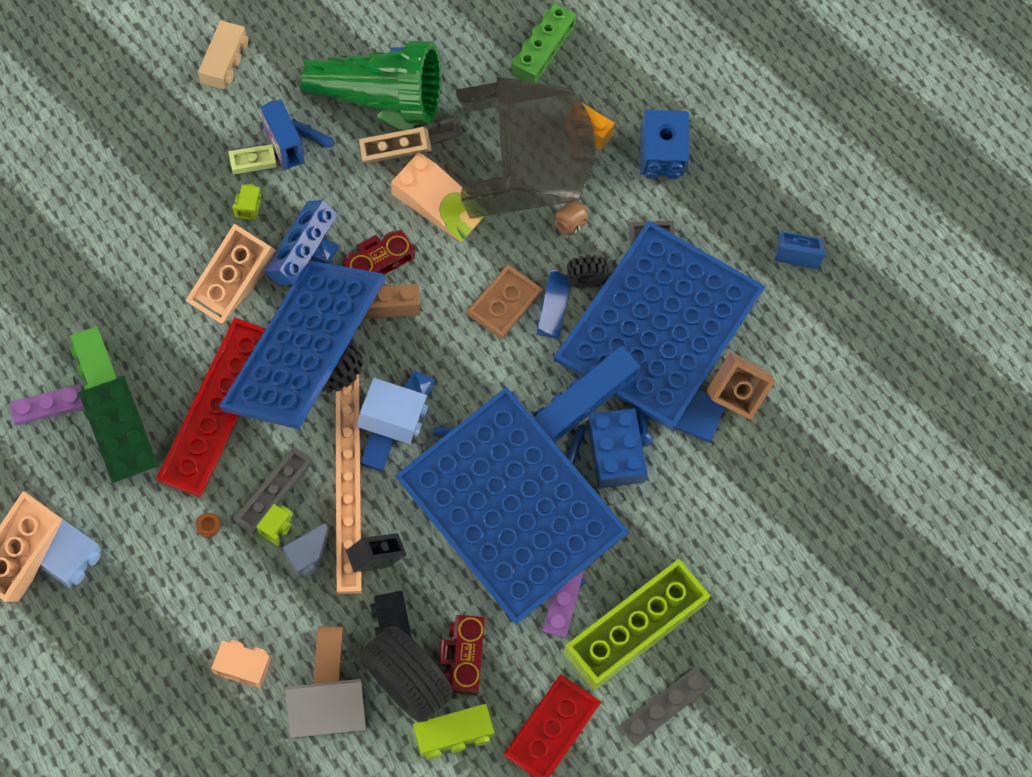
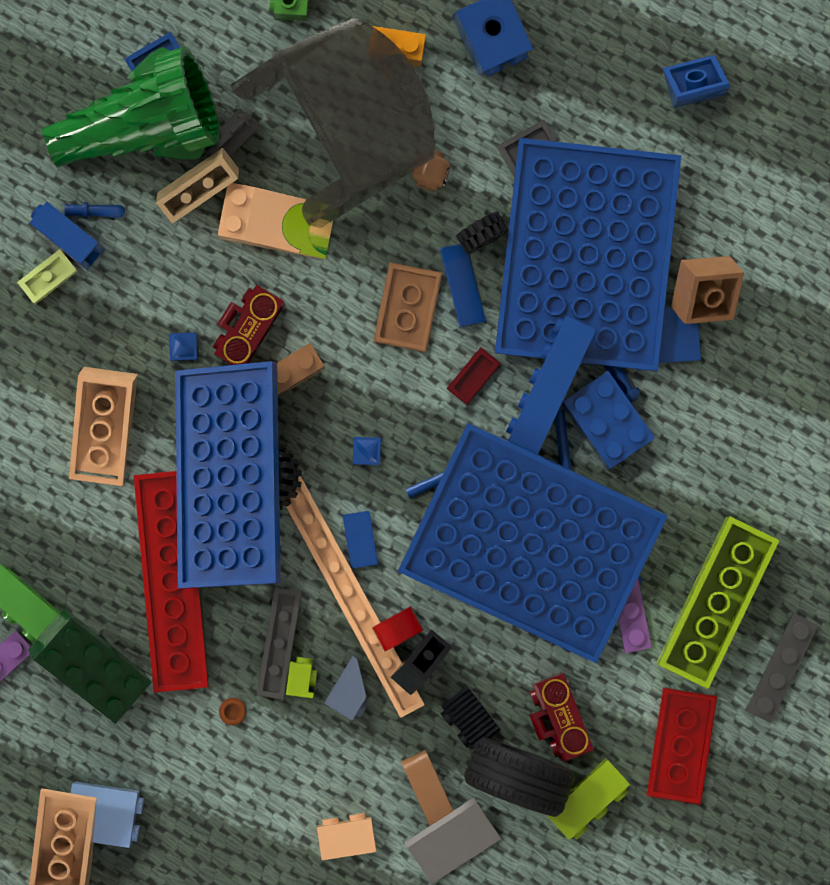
camera: 20 degrees left, 20 degrees up
lime brick [232,184,261,220] -> none
blue brick [263,200,338,285] -> none
light blue brick [357,378,429,444] -> none
none -> red beam [372,606,424,652]
none -> dark red tile [446,347,501,406]

